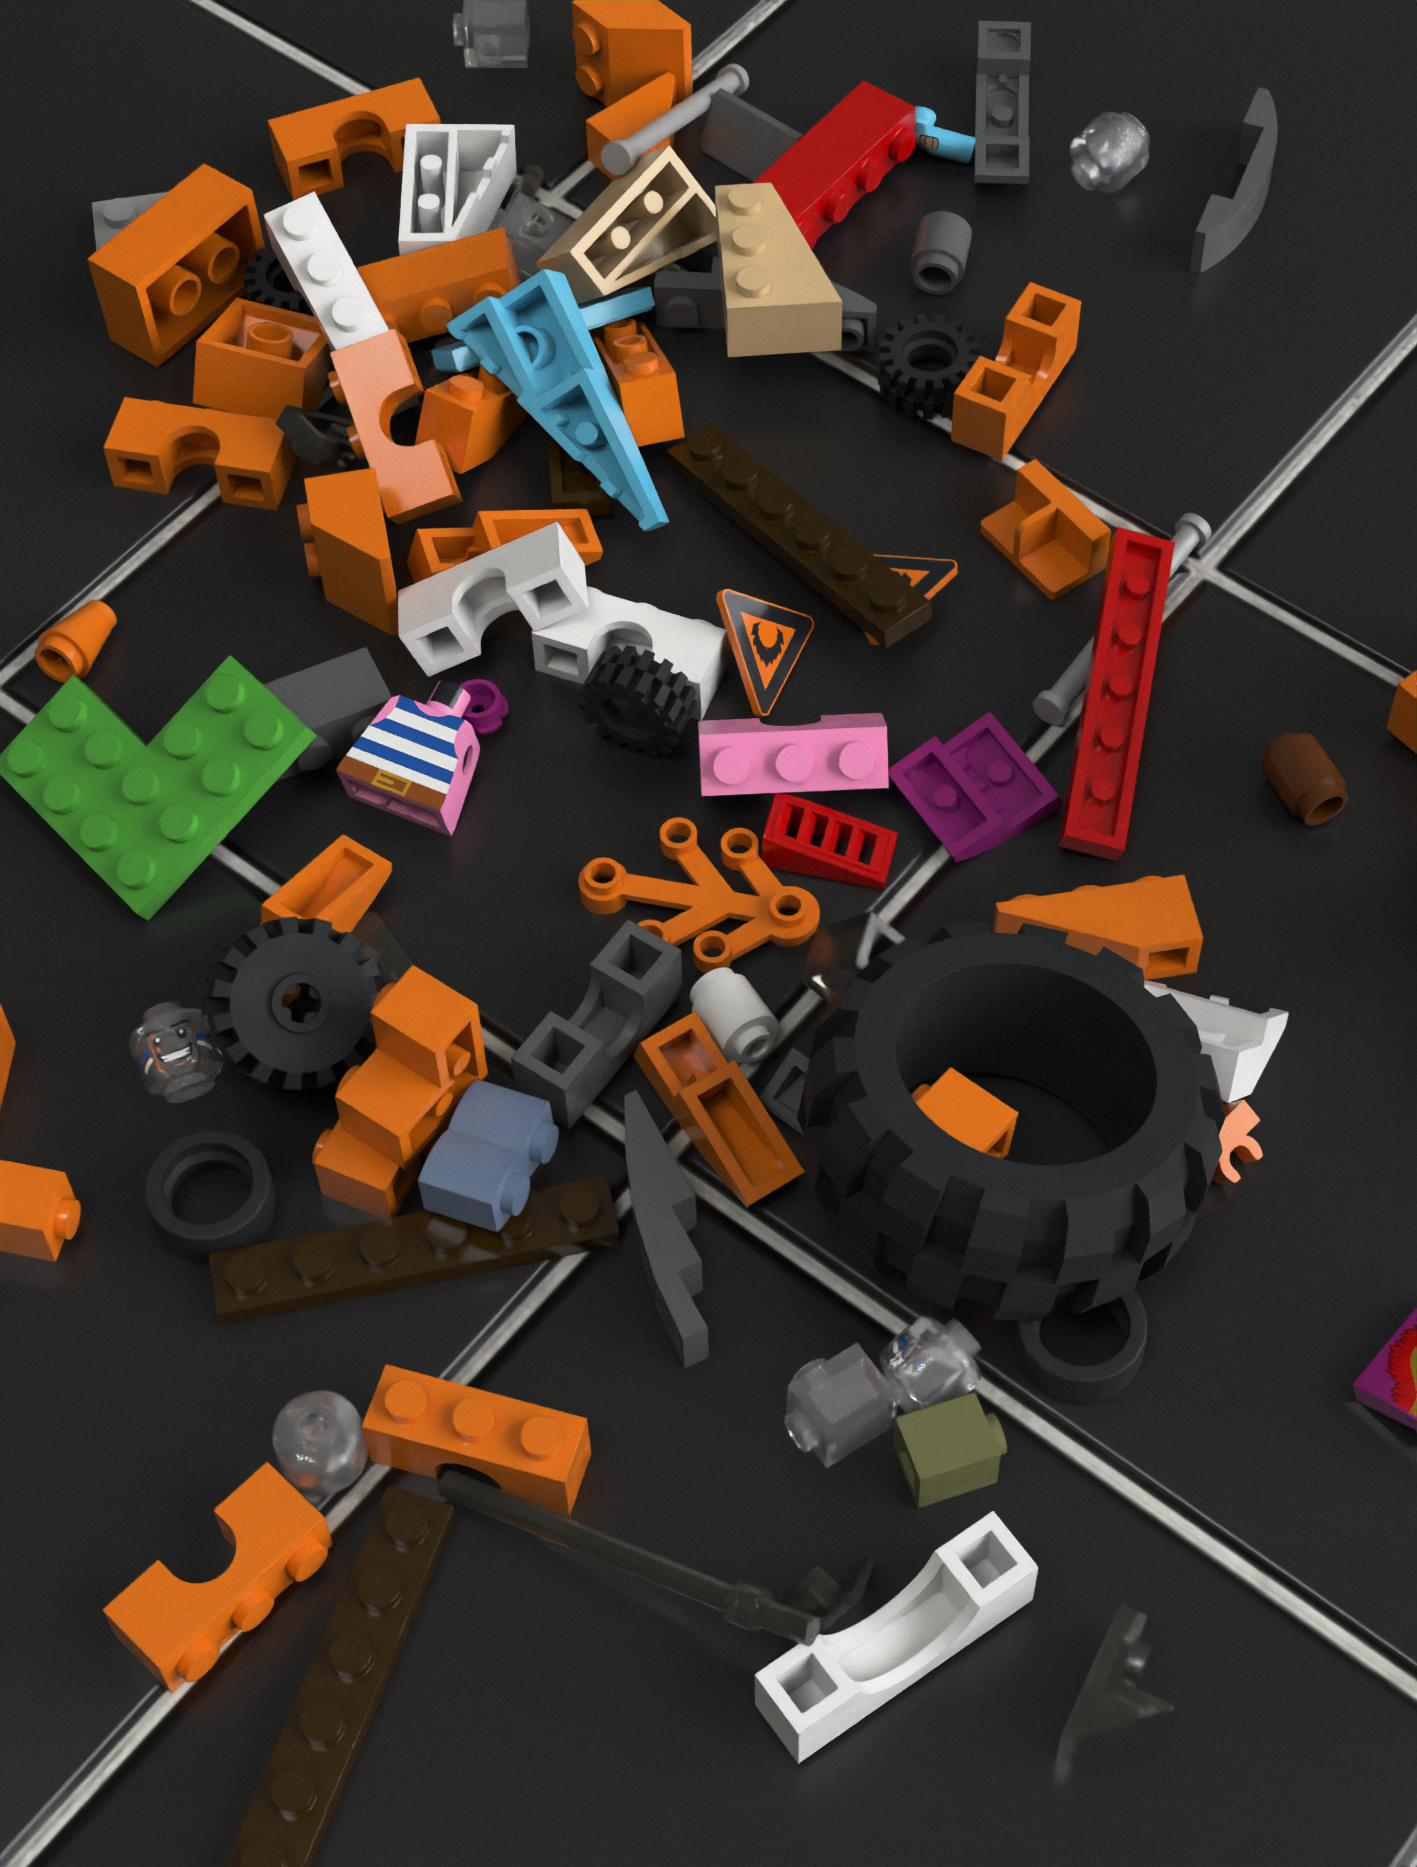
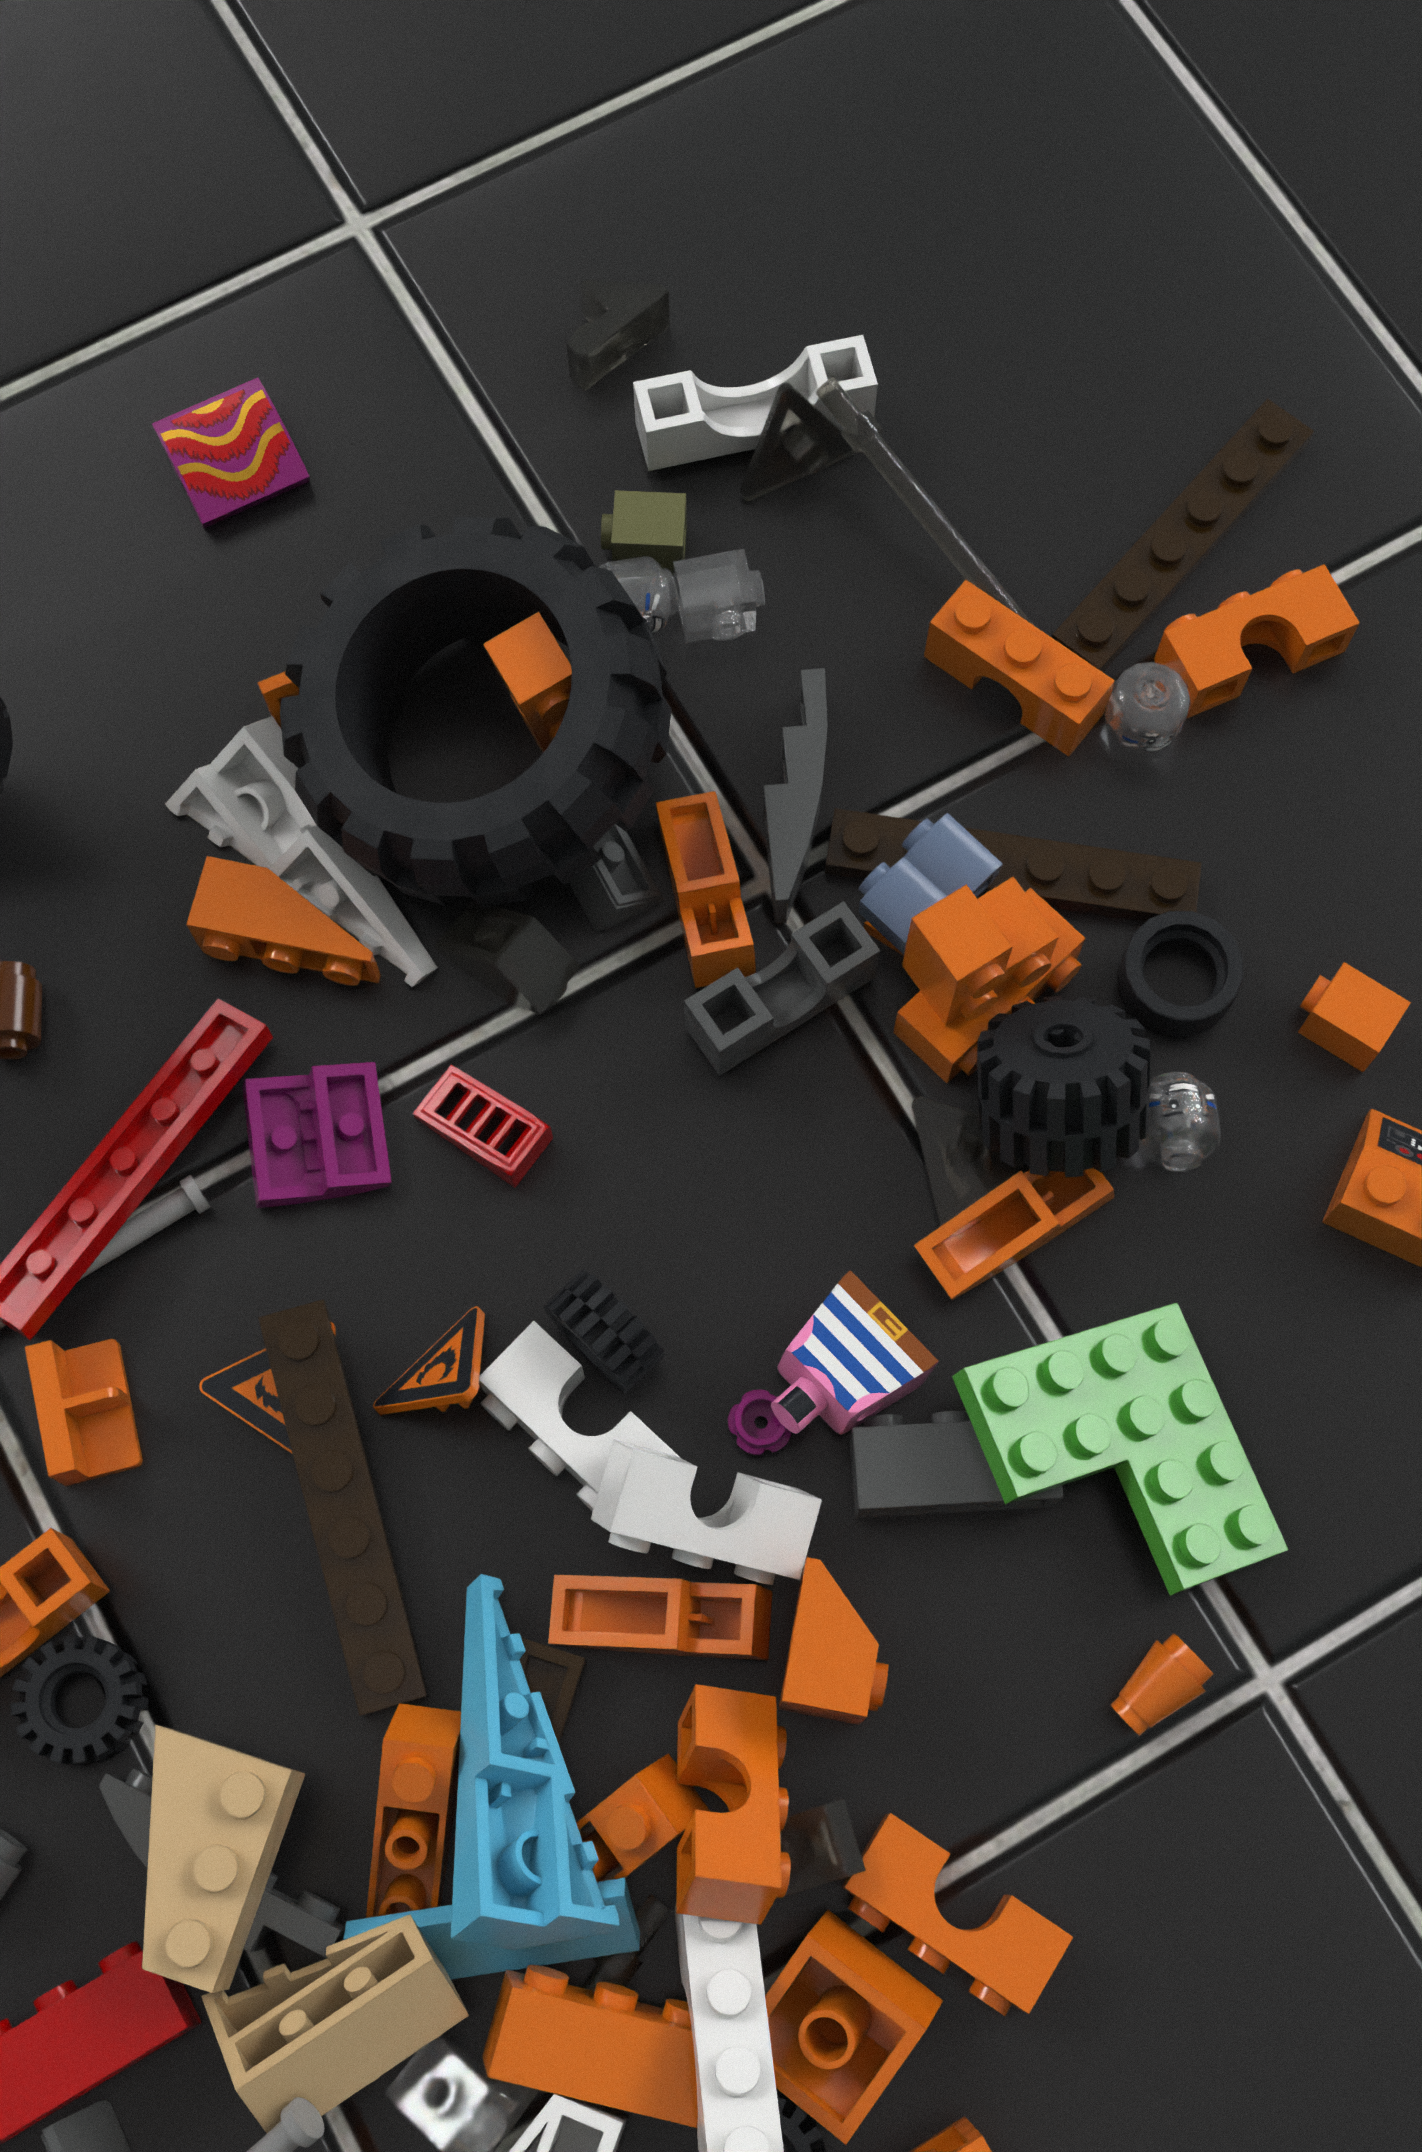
camera: 160 degrees left, 15 degrees up
orange plant [578,817,820,974] -> none
white brick [690,967,779,1063] -> none
bright pink arch [698,713,889,796] -> none

